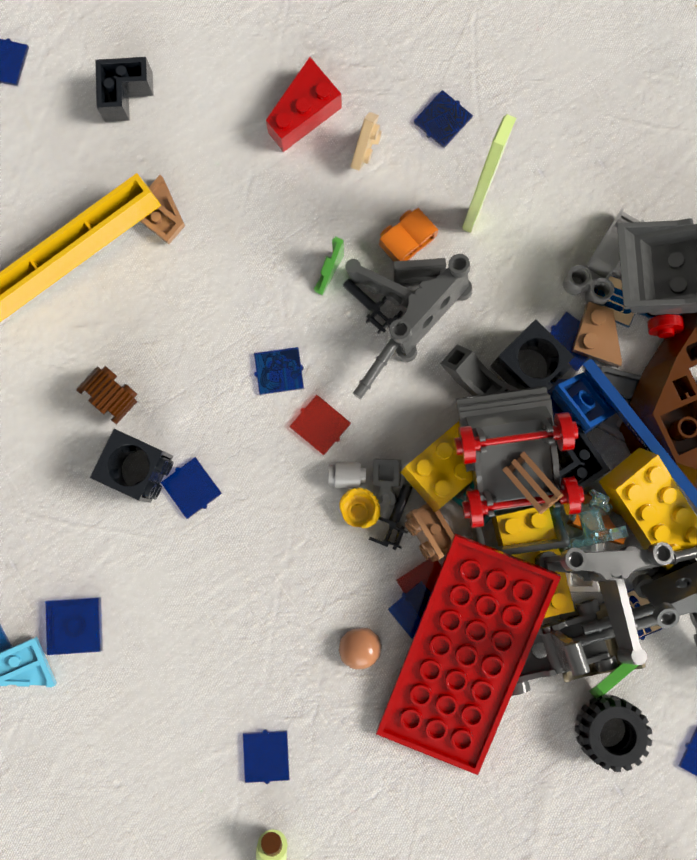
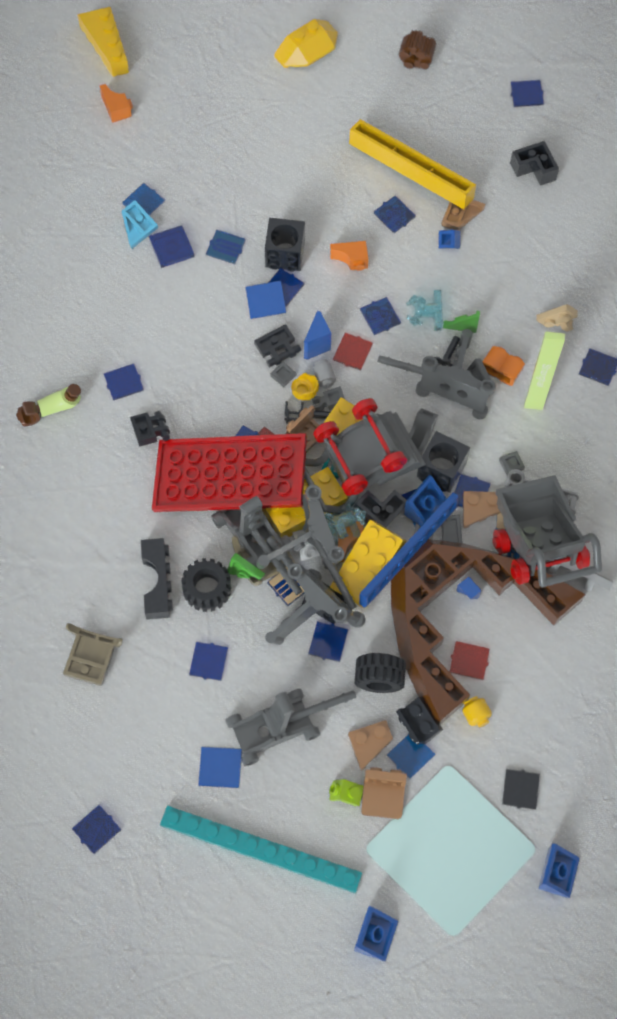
camera: 70 degrees right, 15 degrees down
reddish brown brick [76,366,138,425] -> none
red wedge [266,57,342,152] -> none
nougat hair [338,628,382,670] -> none
medium nougat tile [503,452,563,514] -> none
none -> black plate [130,411,170,447]
none -> black arch [141,538,173,620]
none -> clear blue piece [206,229,246,264]
none -> blue piece [245,281,286,319]
none -> black plate [254,324,301,368]
none -> dark grey tile [270,362,296,387]
none -> blue slope [304,311,332,360]
none -> orange arch [330,241,368,271]
none -> clear blue piece [373,195,416,233]
none -> clear light blue piece [406,290,443,331]
none -> blue slope [438,230,461,249]
none -> dark grey tile [499,451,525,476]

